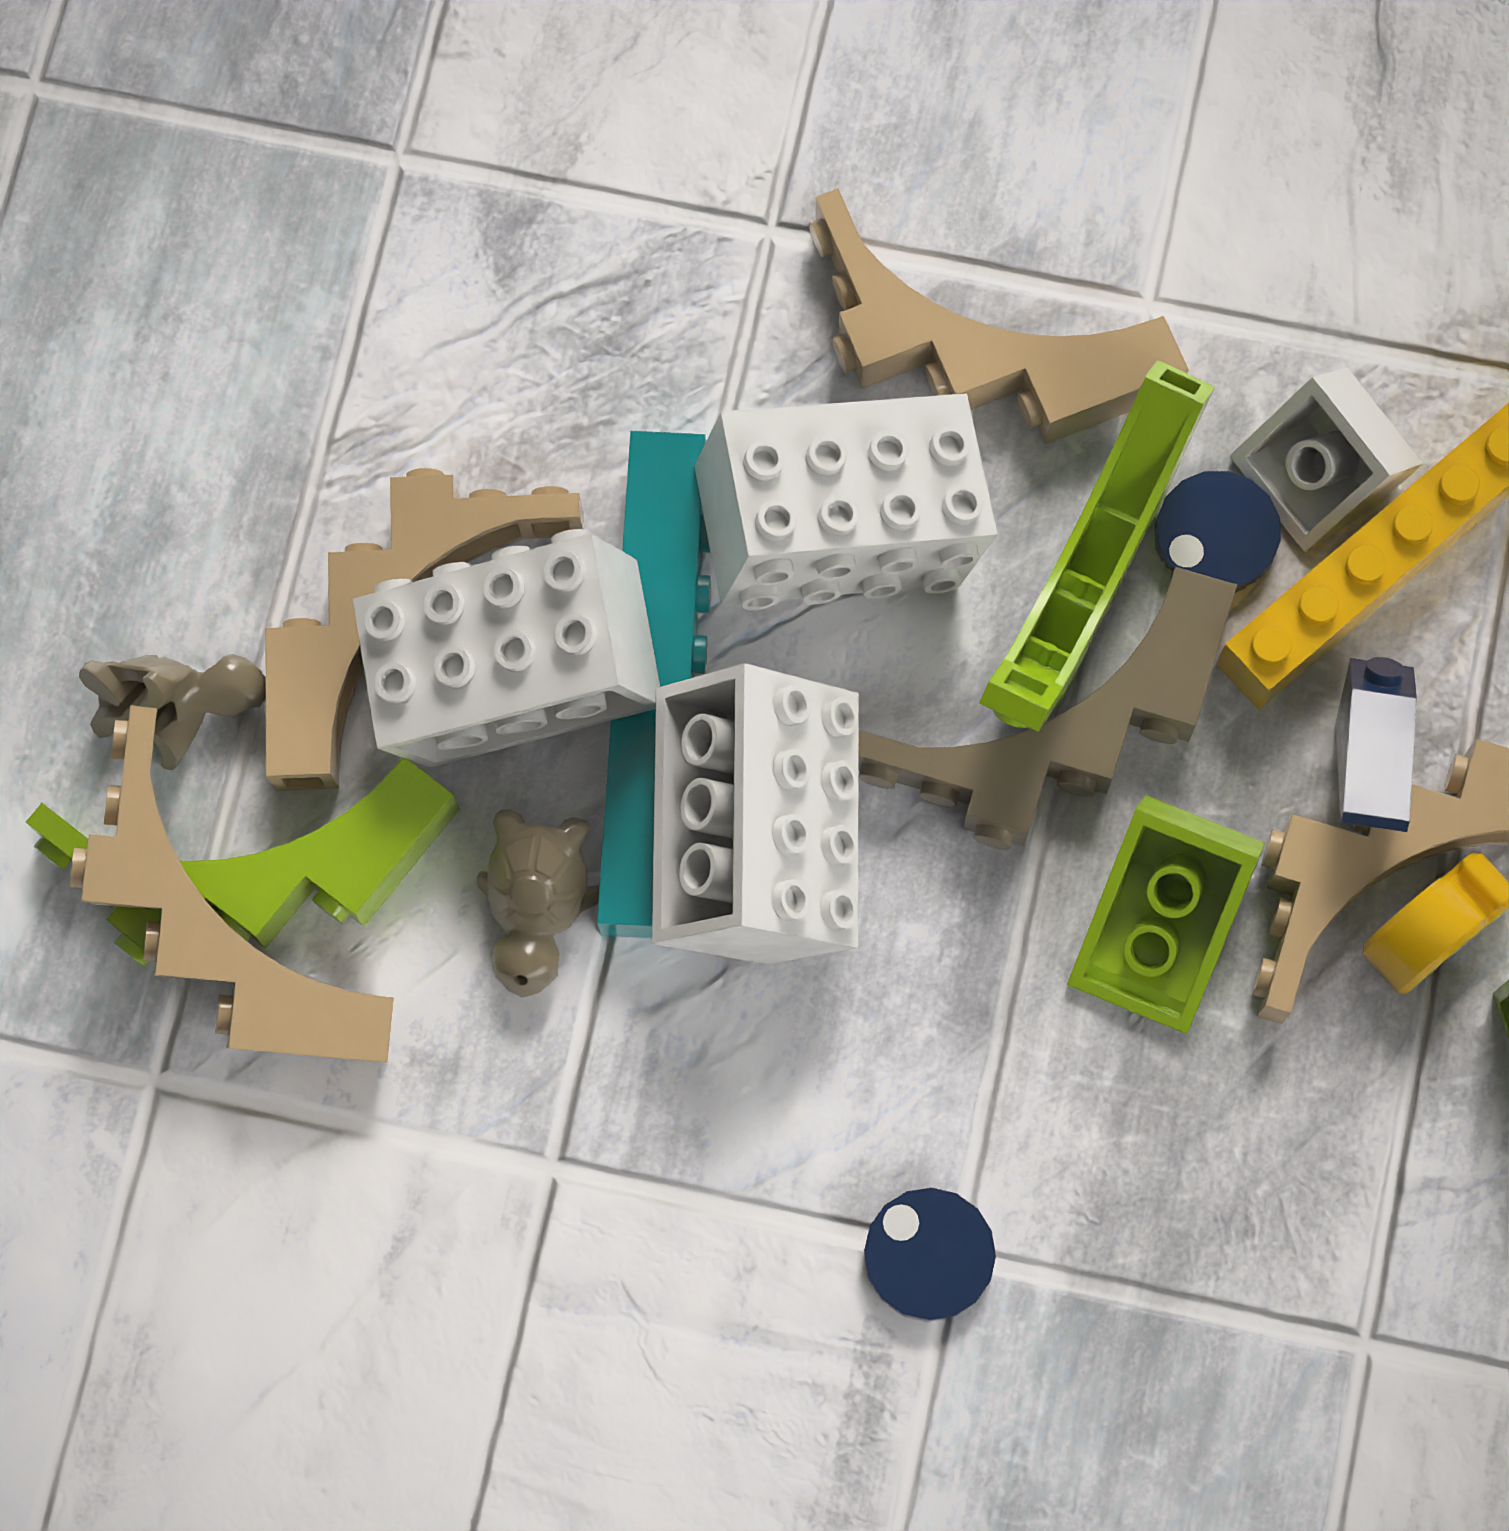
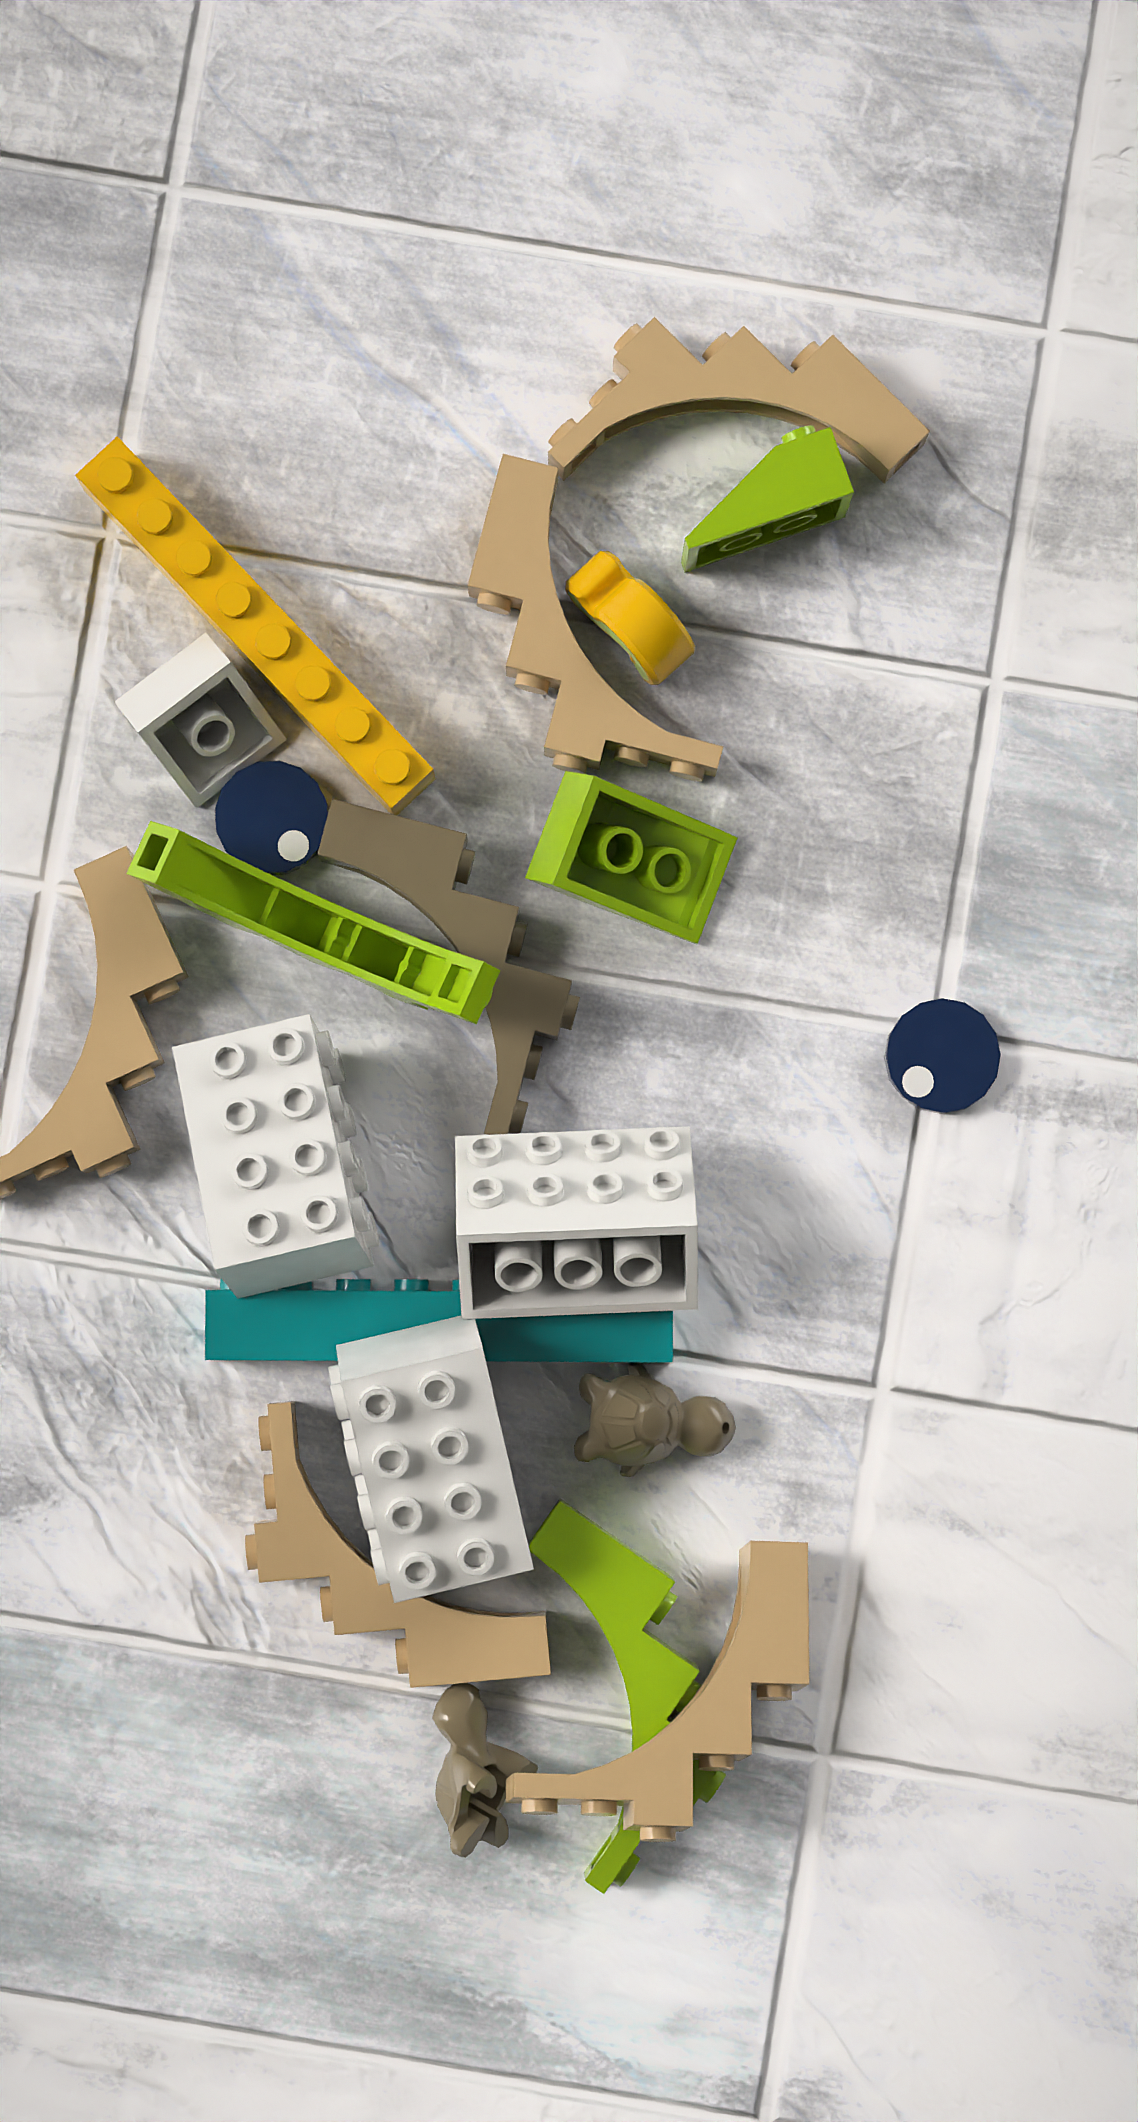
camera: 100 degrees left, 10 degrees up
slope [1335,657,1417,832] -> none

